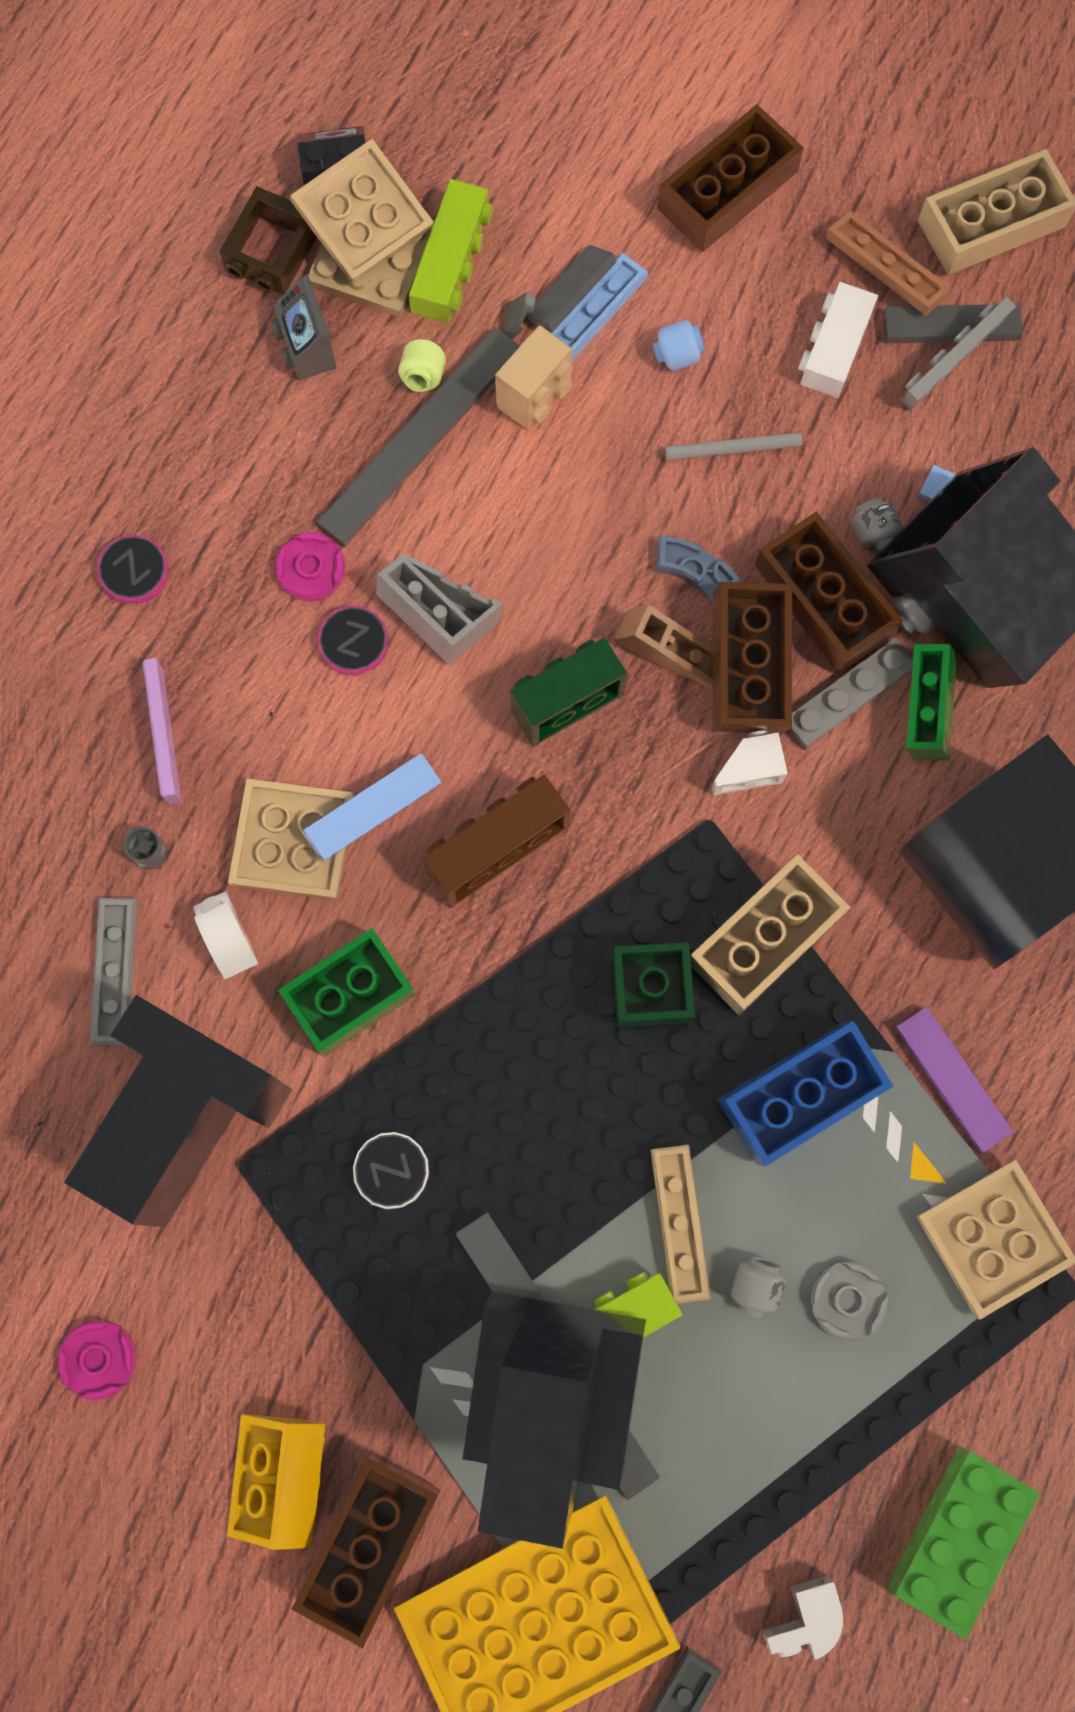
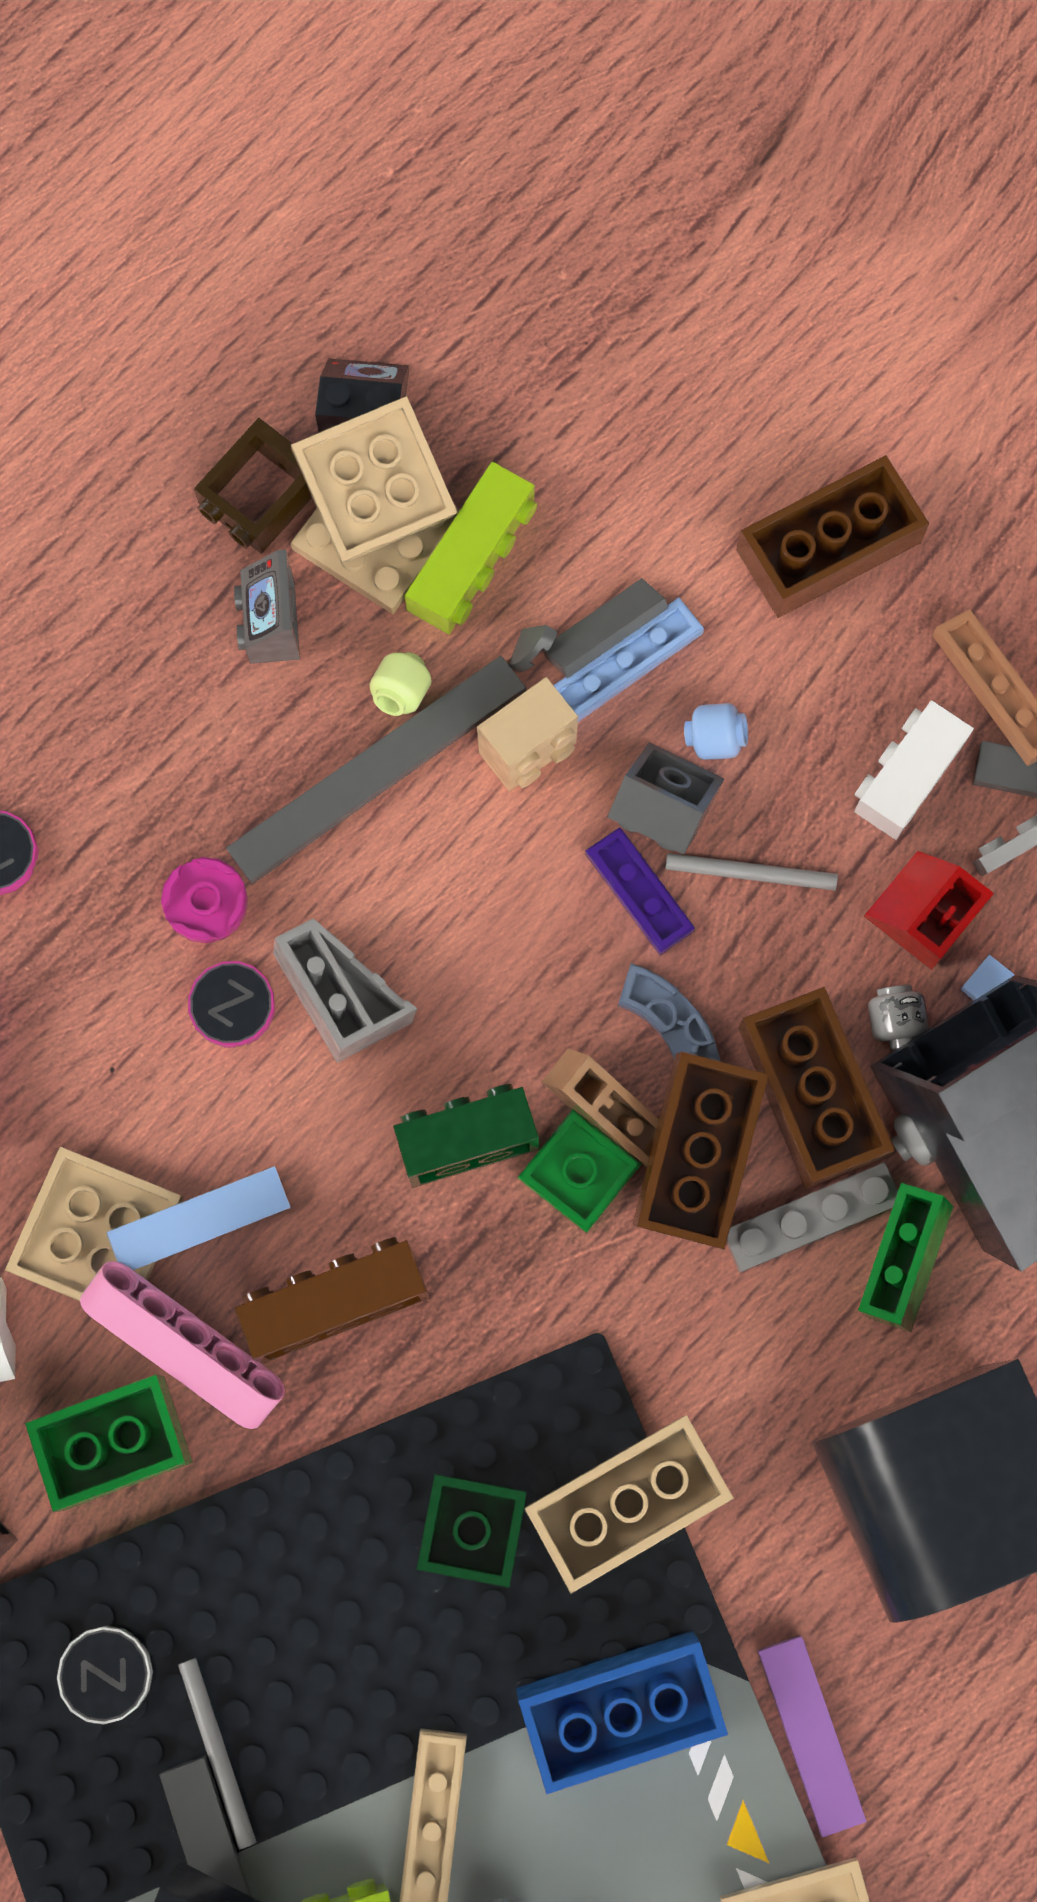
camera: 15 degrees right, 0 degrees up
white slope [712,730,788,796] -> none
none -> bright pink beam [80,1261,285,1429]
none -> light grey bar [178,1658,256,1850]
none -> green tile [518,1109,641,1234]
none -> dark purple tile [585,827,695,955]
none -> dark grey slope [607,742,724,854]
none -> red slope [864,851,994,970]

